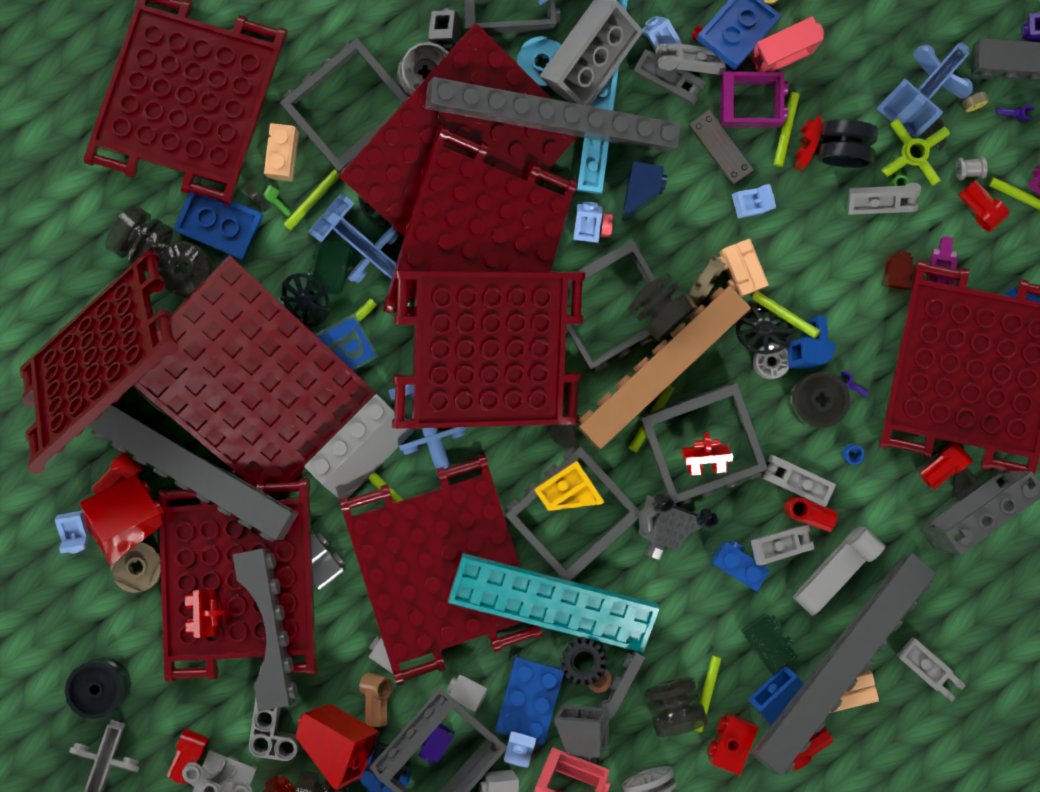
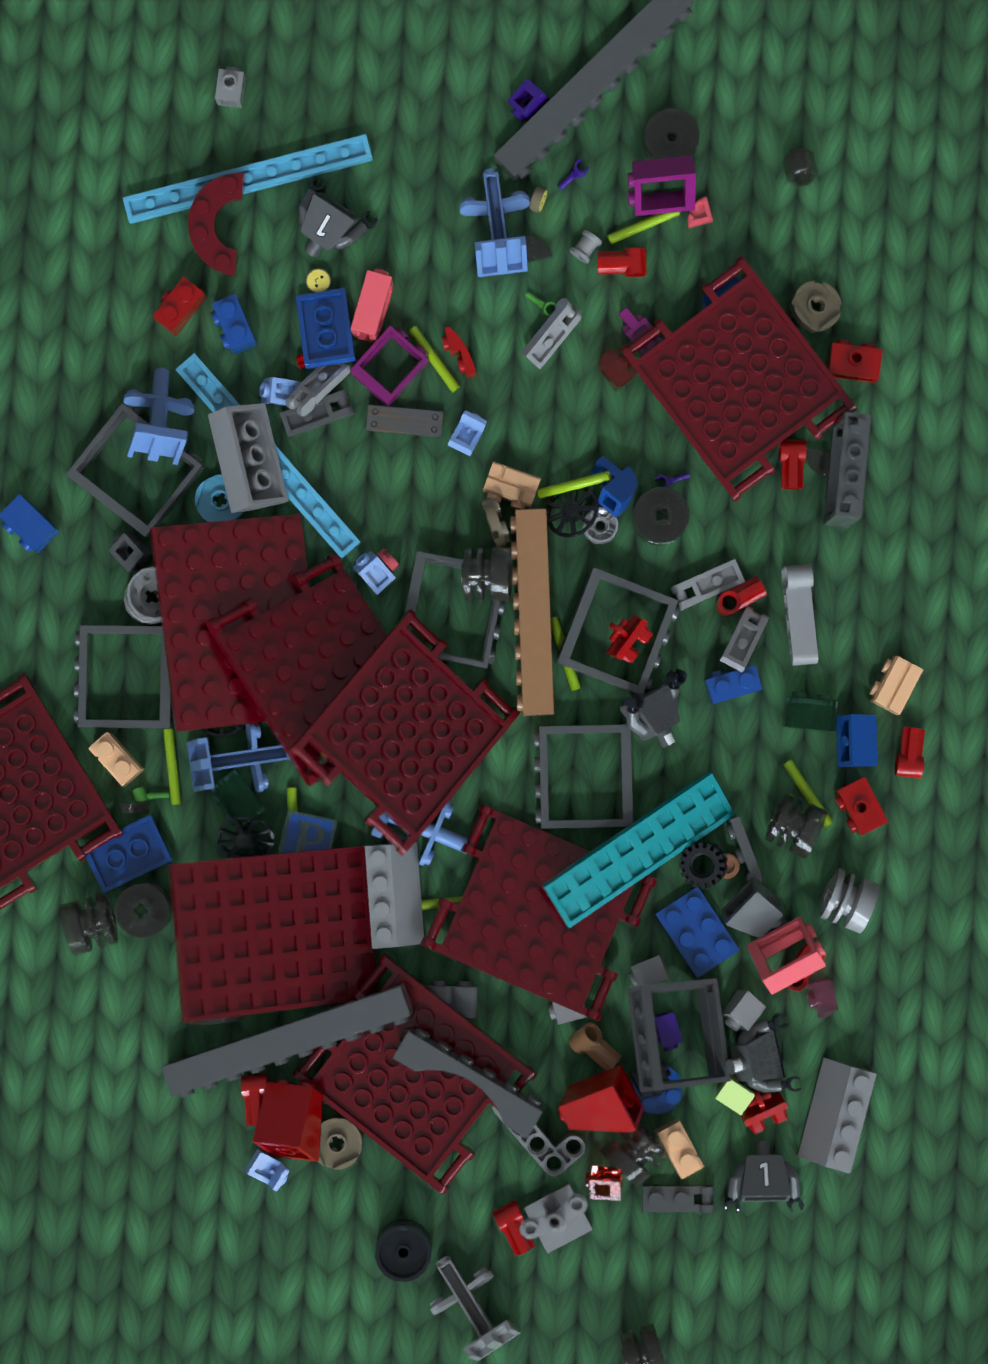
camera: 50 degrees left, 0 degrees up
dark red plate [20,250,179,474] -> none
red hips [185,589,226,638] -> none
dark grey brick [424,77,681,153] -> none
light blue bracket [504,731,536,768] -> none
yellow wing [534,461,604,511] -> none
clear smoke tile [547,424,578,448] -> none
dark blue slope [621,161,667,221] -> none
dark grey brick [751,553,936,776] -> none
black wheel [818,119,878,168] -> none
blue hinge [841,444,864,465] -> none
lime bar [881,118,950,186] -> none
light grey hinge [896,637,966,702] -> none

